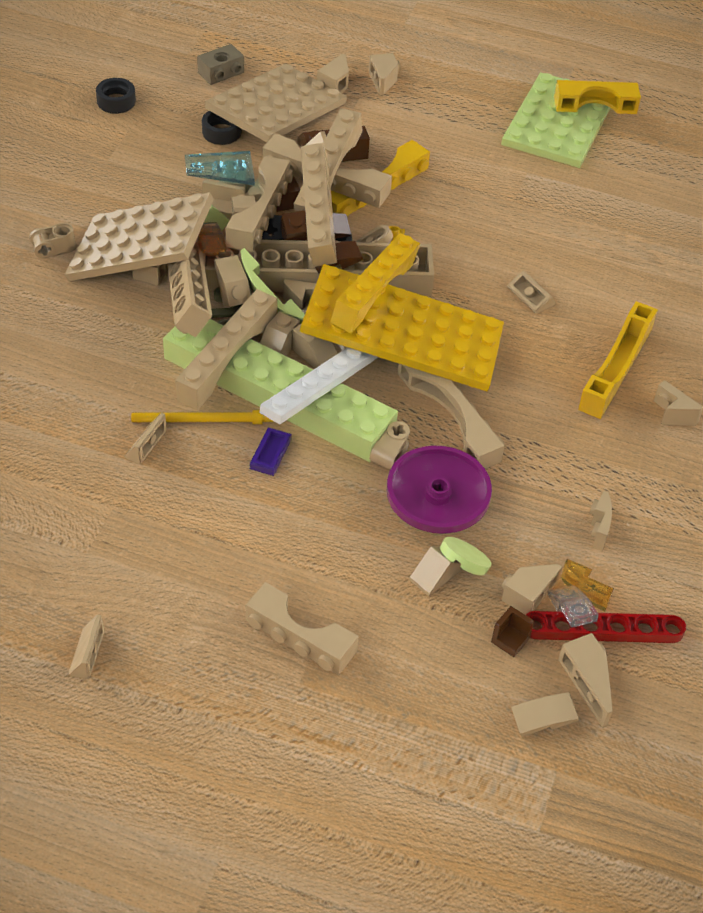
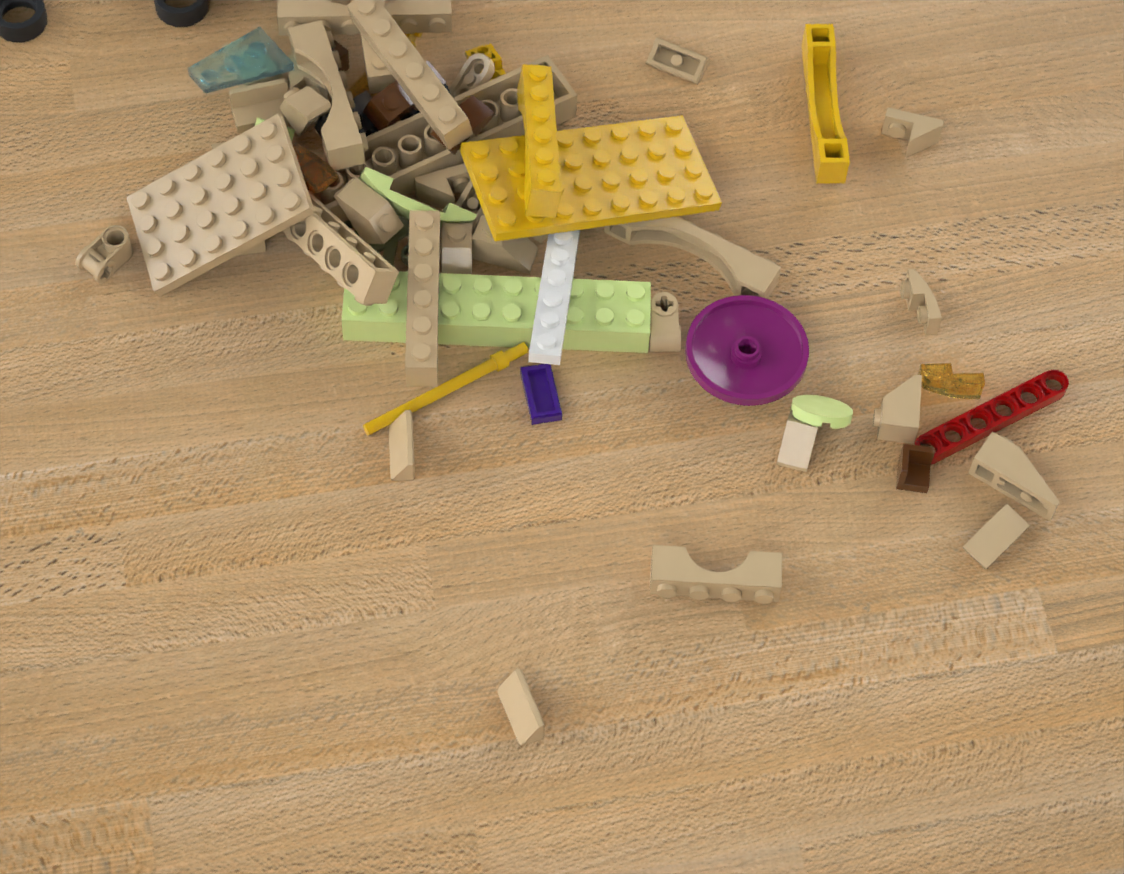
camera: 30 degrees left, 10 degrees up
clear slope [548,585,599,627] -> none

